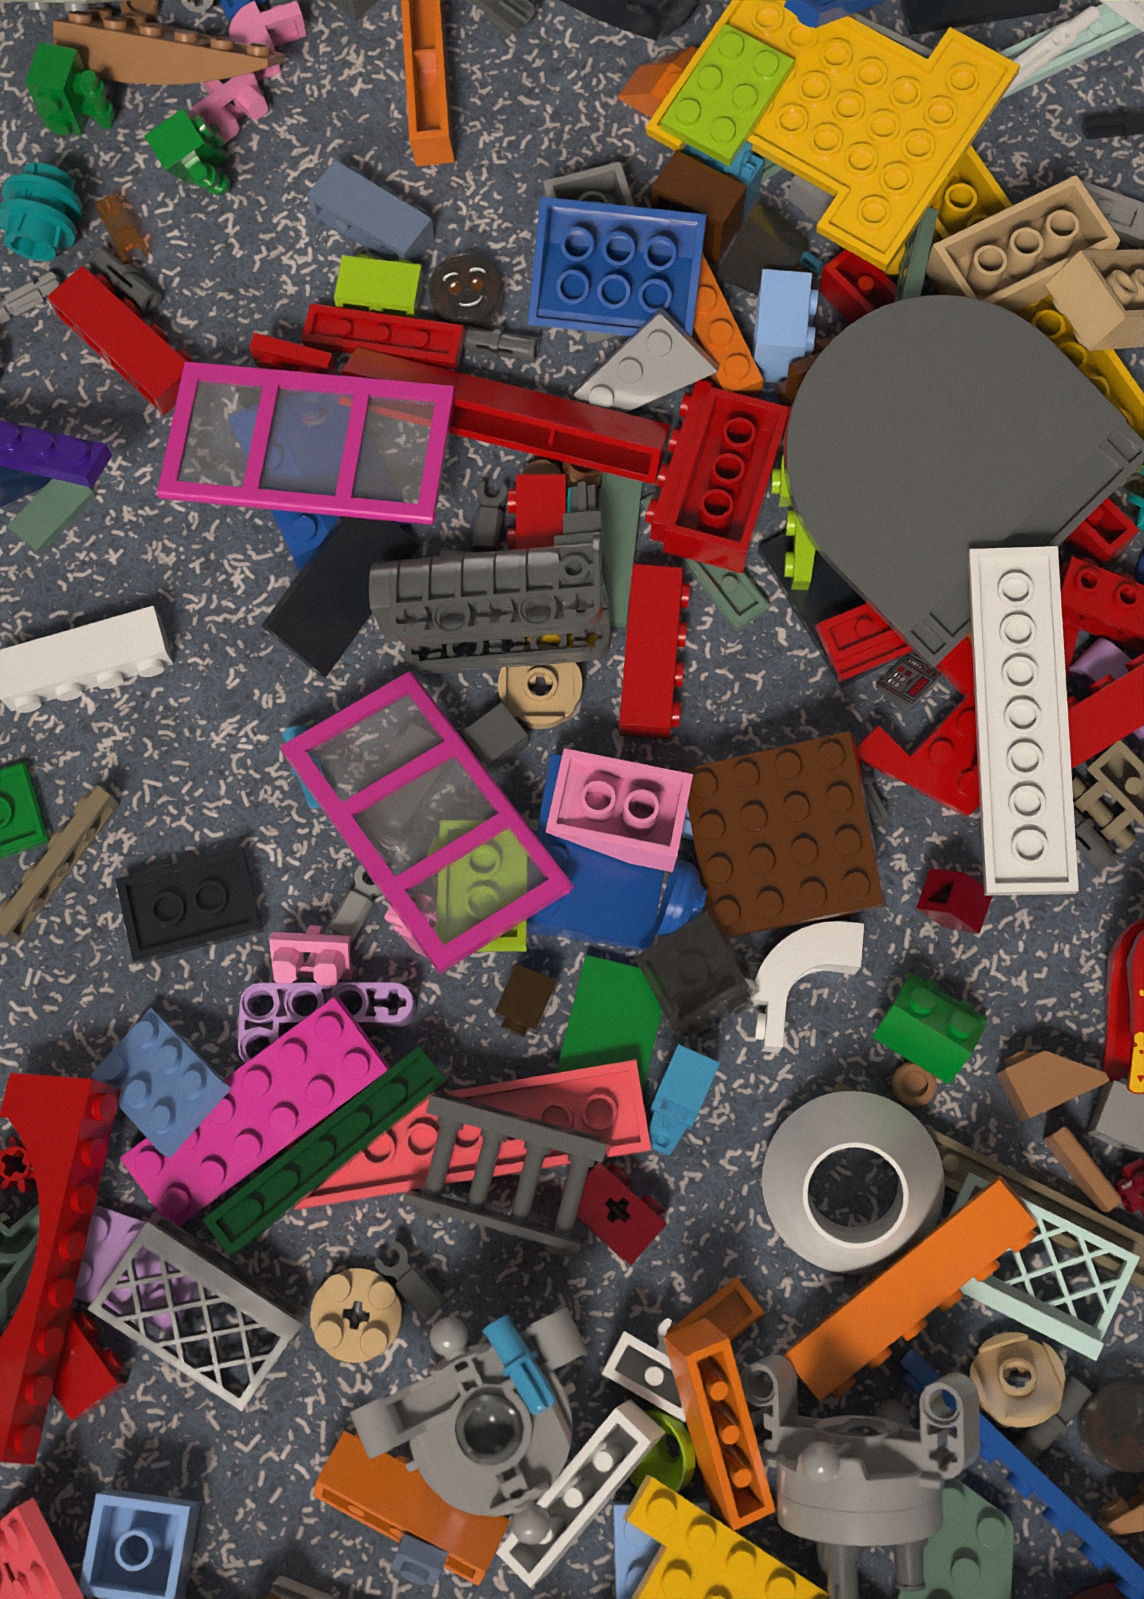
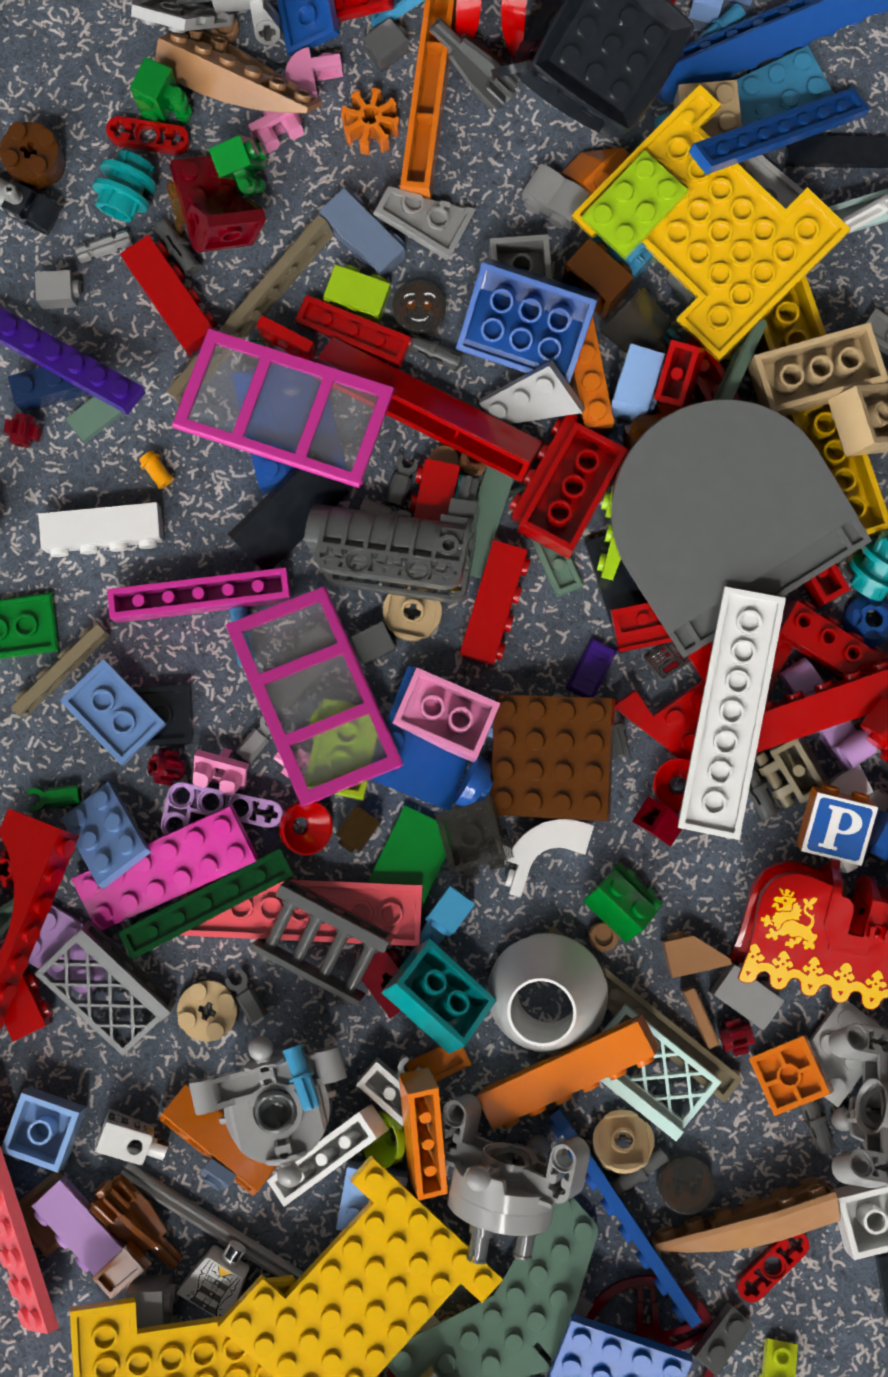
camera: 10 degrees right, 10 degrees up
none -> green bar [27,784,82,811]
none -> medium blue plate [60,659,167,766]
none -> white torso [95,1109,169,1165]
none -> red beam [106,116,191,155]
none -> dark pink brick [107,568,292,623]
none -> light orange pin [139,450,175,490]
none -> dark red gear [147,748,185,786]
none -> dark tan plate [167,215,334,405]
none -> dark red bracket [169,156,266,253]
none -> red piece [279,801,333,855]
none -> orange gear [341,88,400,155]
none -> light grey wing [373,186,476,260]
none -> teal brick [381,939,497,1054]
none -> light grey brick [522,164,590,230]
none -> dark purple tile [565,637,618,698]
none -> red piece [653,758,690,812]
none -> red brick [654,340,706,407]

